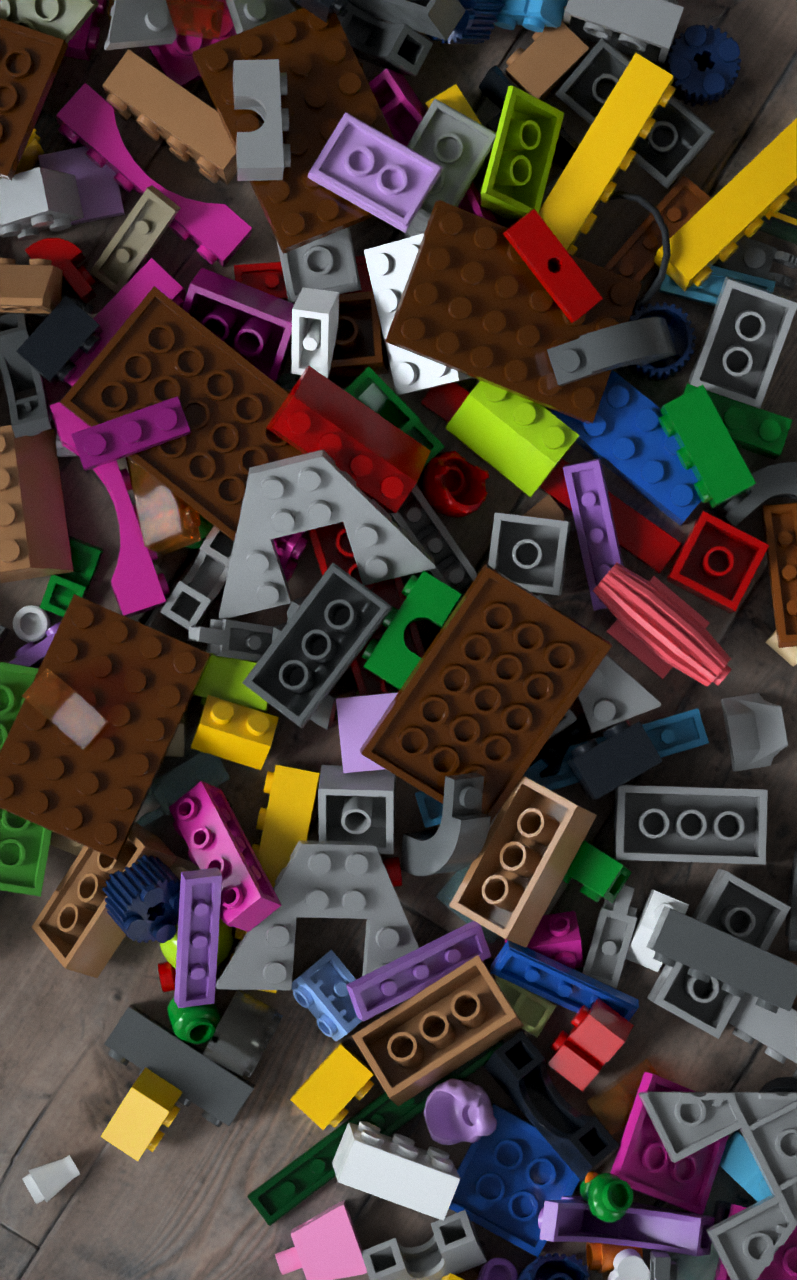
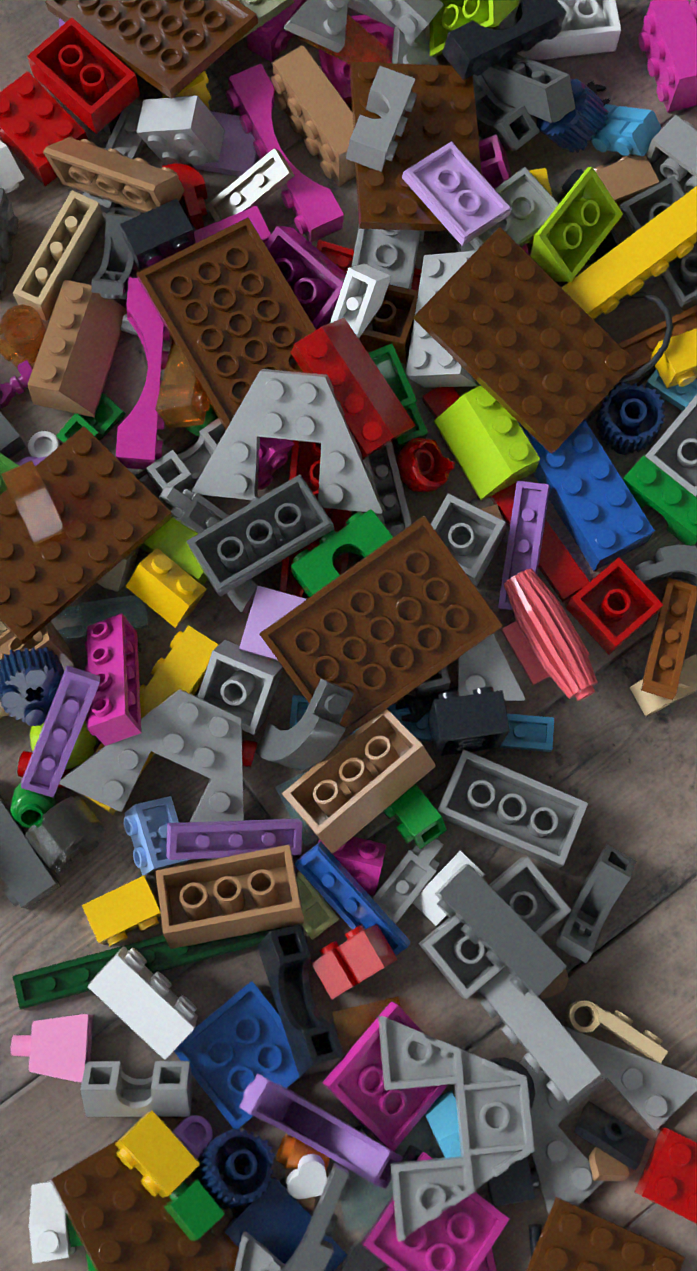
camera: 20 degrees right, 10 degrees down
magenta plate [71,396,191,471] -> none
lavender hair [423,1079,497,1145] -> none
red tile [503,209,603,323] -> none
dark grey arch [547,317,676,386] -> none
green animal [580,1171,633,1222] -> none
green brick [658,385,756,508] -> none
light grey slope [721,693,788,772] -> none

